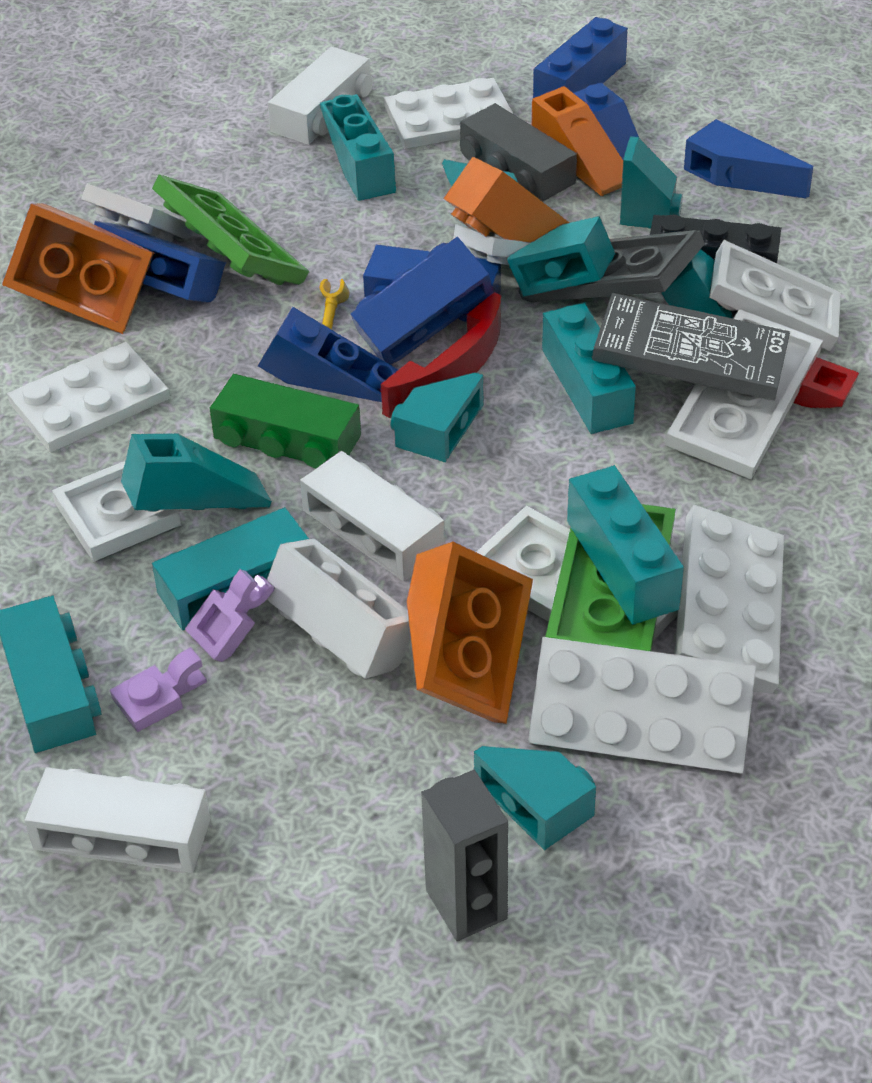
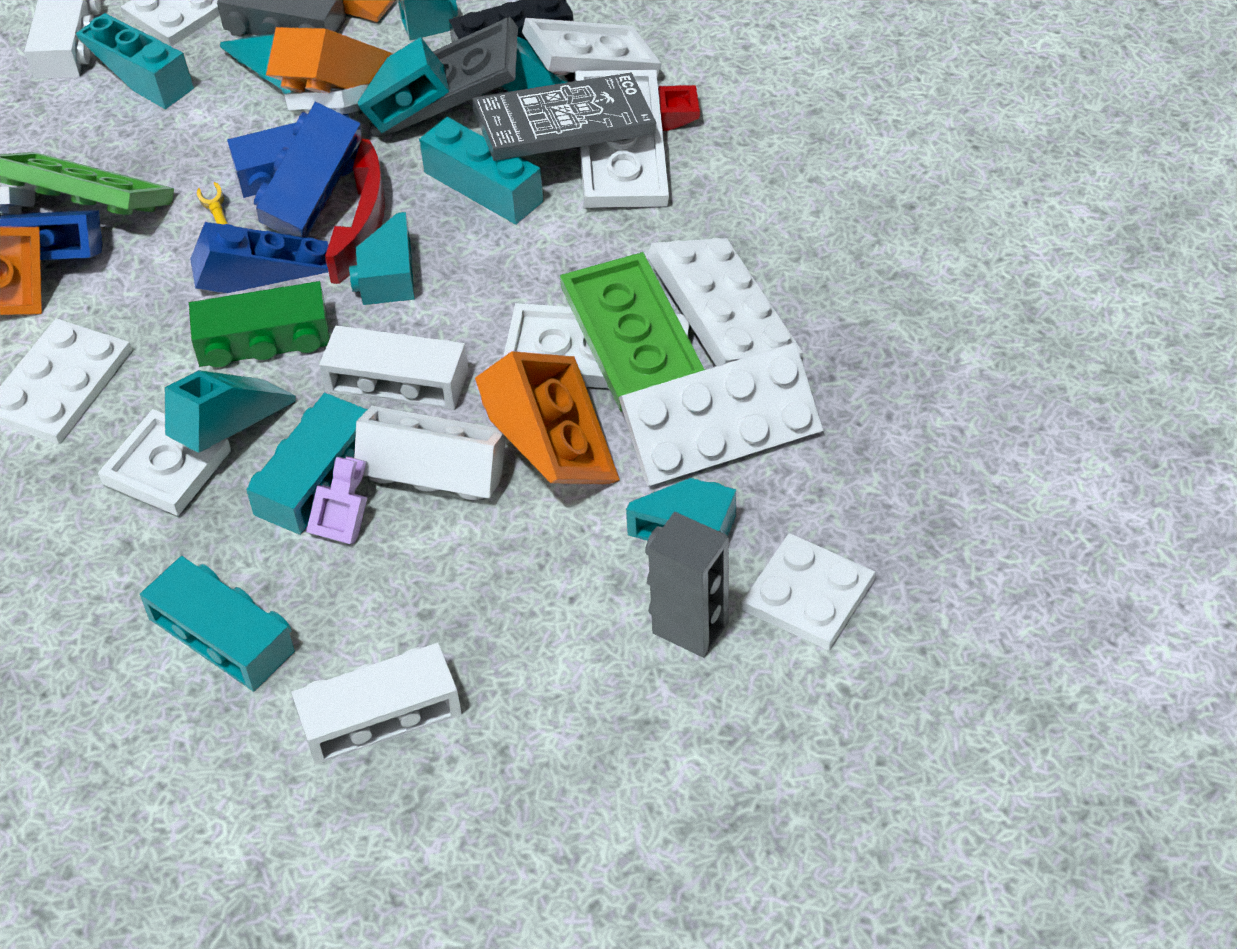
camera: 30 degrees left, 5 degrees up
lavender plate [110,647,207,732] -> none
teal brick [567,465,684,625] -> none
none -> white plate [741,533,876,651]

